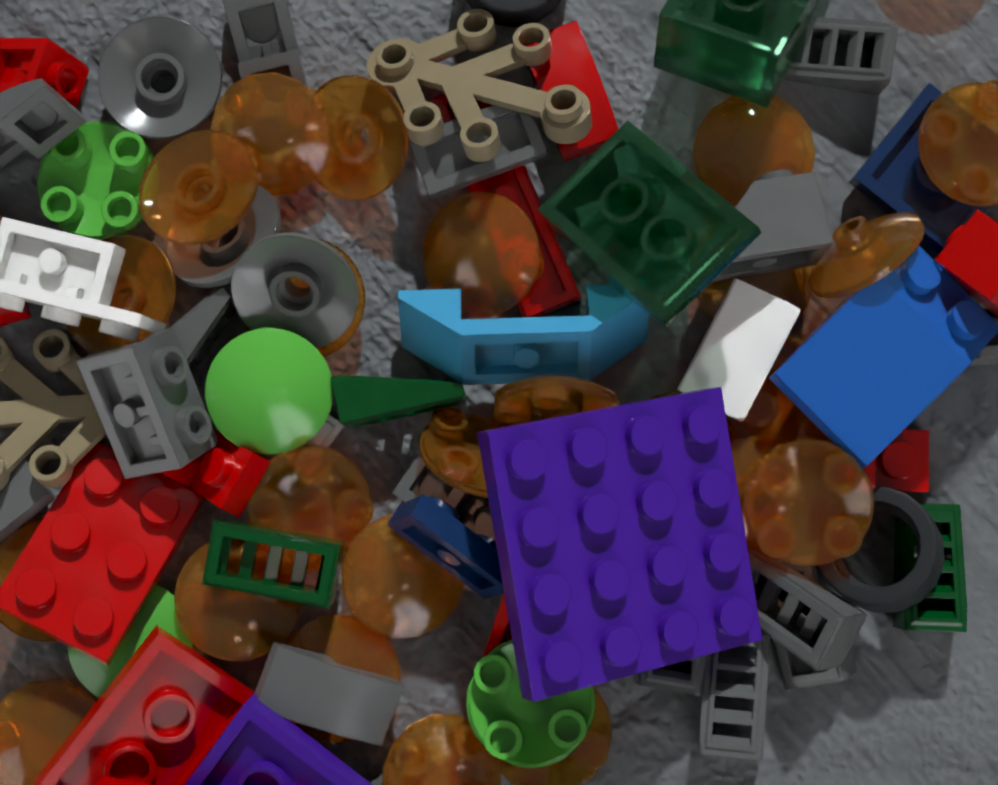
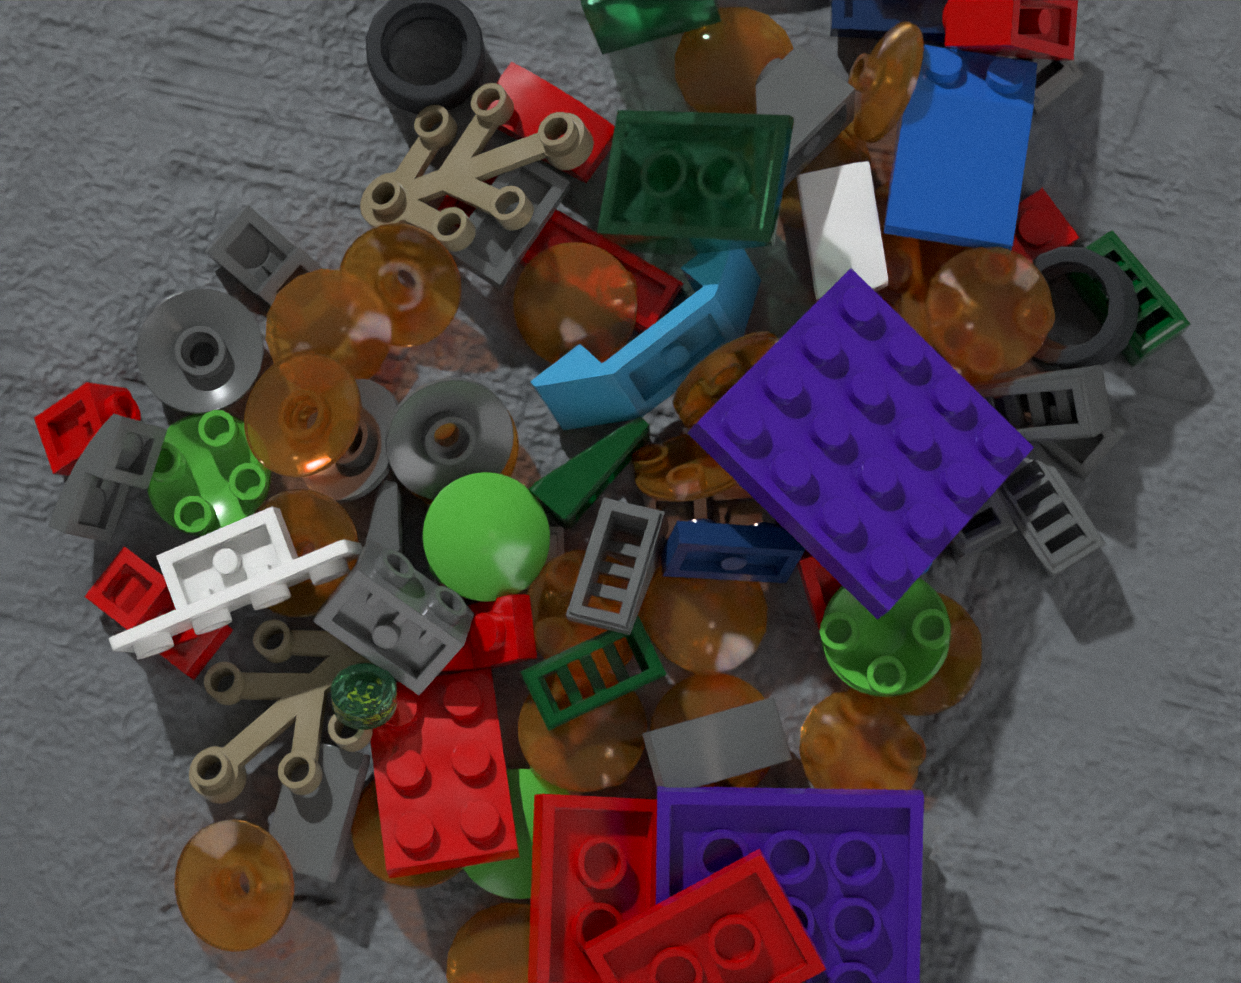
camera: 35 degrees left, 5 degrees down
none -> clear green tile [331,663,397,730]
none -> dark grey slope [566,497,669,635]

